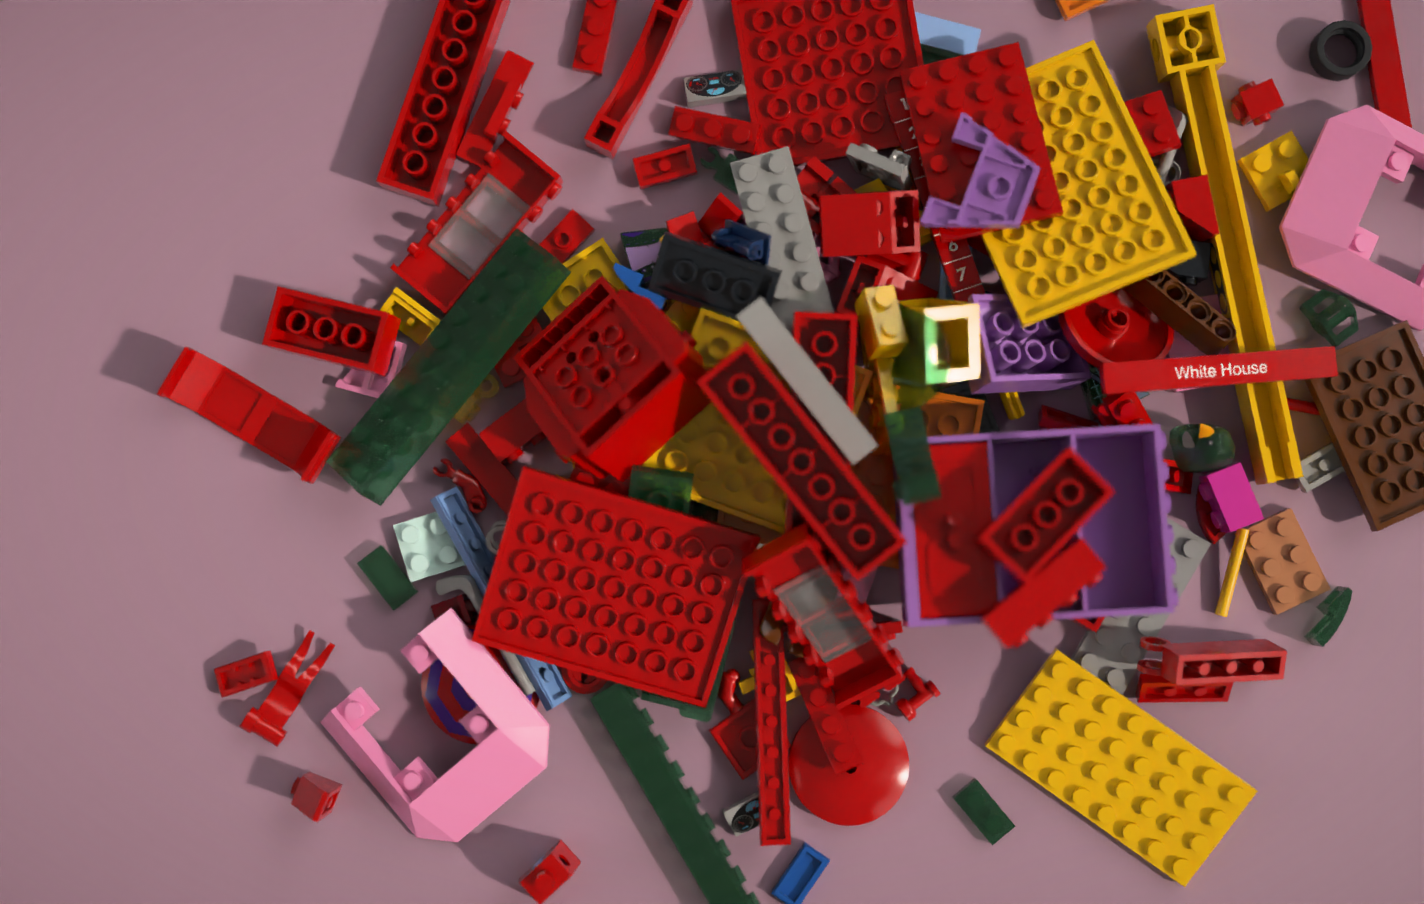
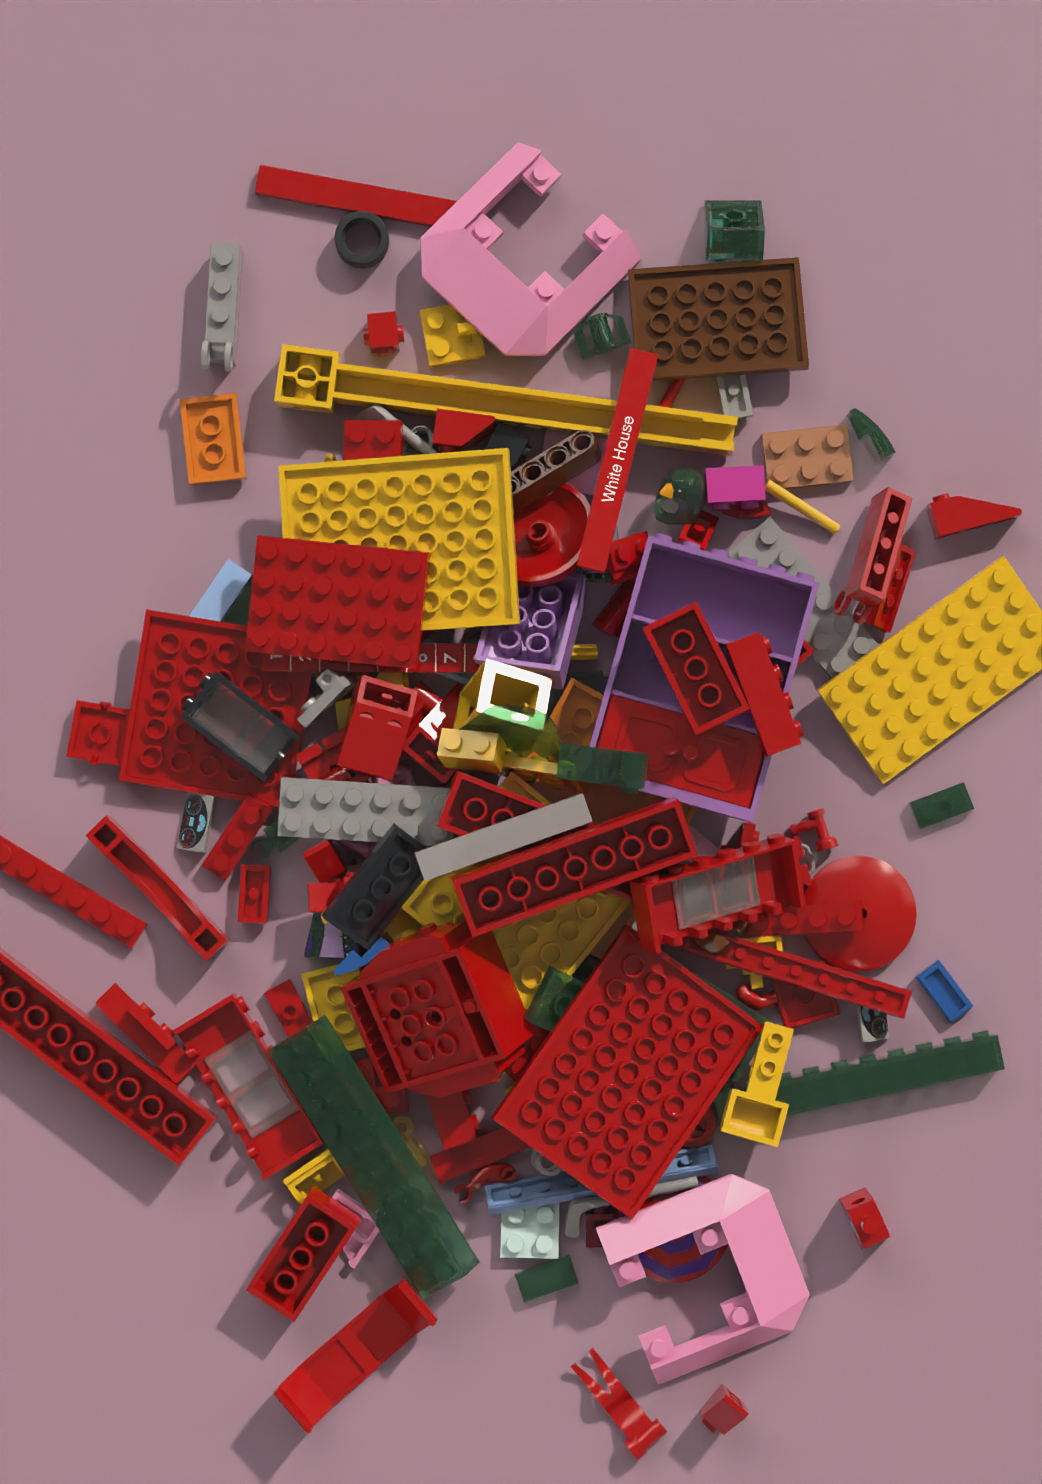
camera: 75 degrees left, 0 degrees up
red plate [214,650,279,698] -> none
dark blue hinge [711,219,771,265] -> none
medium lavender wing [920,113,1040,228] -> none
none -> clear door [180,671,301,781]
none -> yellow plate [720,1021,794,1147]
none -> red slope [926,493,1022,540]

